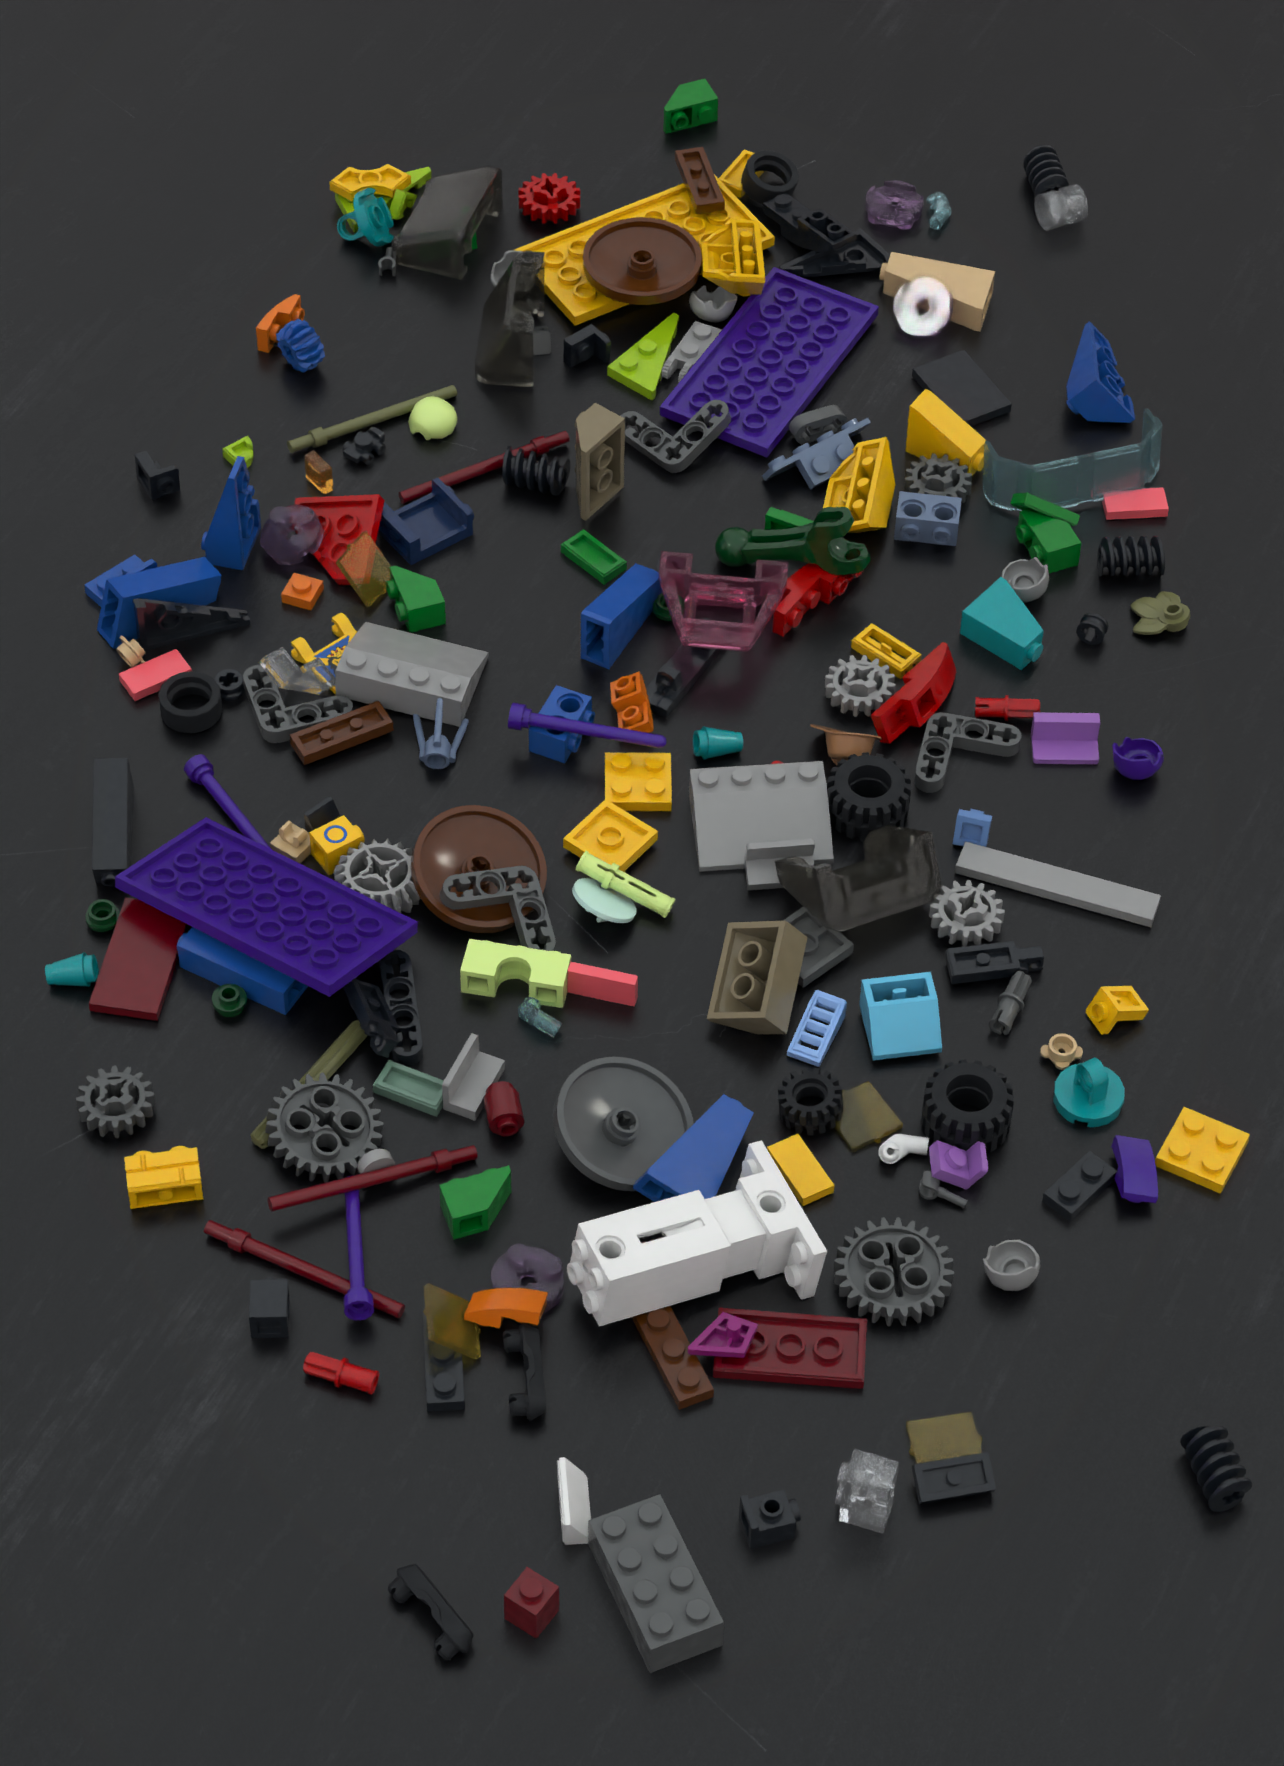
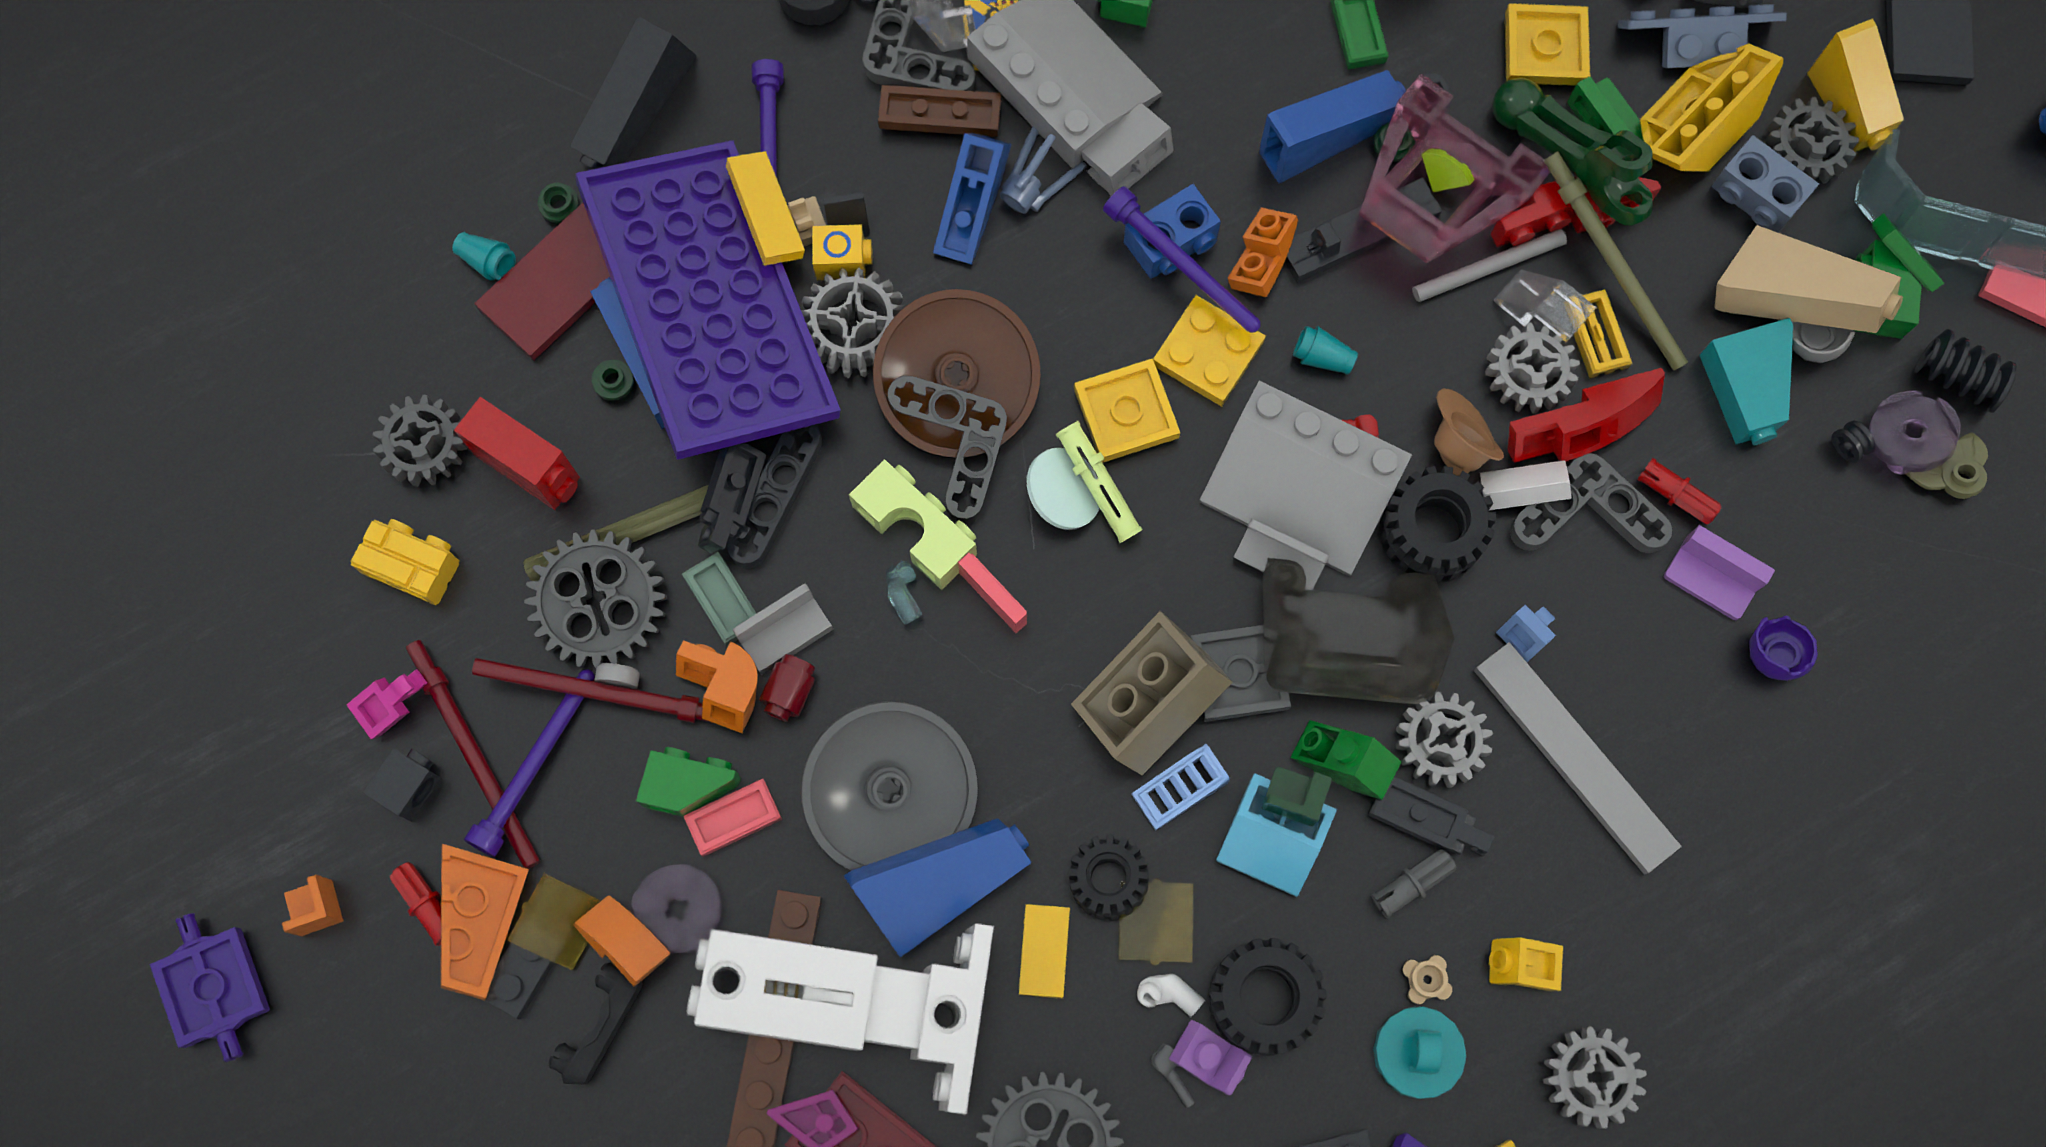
camera: 35 degrees right, 25 degrees up
none -> dark purple plate [150,913,270,1062]
none -> orange panel [282,874,344,936]
none -> dark pink plate [347,669,427,740]
none -> orange wing [441,844,529,1000]
none -> red brick [454,397,580,510]
none -> orange brick [676,640,758,733]
none -> coral tile [684,779,783,857]
none -> yellow tile [726,151,805,266]
none -> blue slope [933,133,1011,264]
none -> light grey hinge [1081,102,1174,196]
none -> dark green panel [1261,767,1332,827]
none -> green slope [1290,720,1401,800]
none -> light grey bar [1412,229,1567,302]
none -> lime tile [1421,149,1475,192]
none -> white slope [1480,460,1571,511]
none -> clear slope [1494,270,1597,342]
none -> yellow plate [1505,4,1590,85]
none -> light grey gear [1543,1027,1647,1128]
none -> olive bar [1544,152,1688,371]
none -> tan slope [1715,225,1903,333]
none -> clear purple plate [1869,391,1961,474]

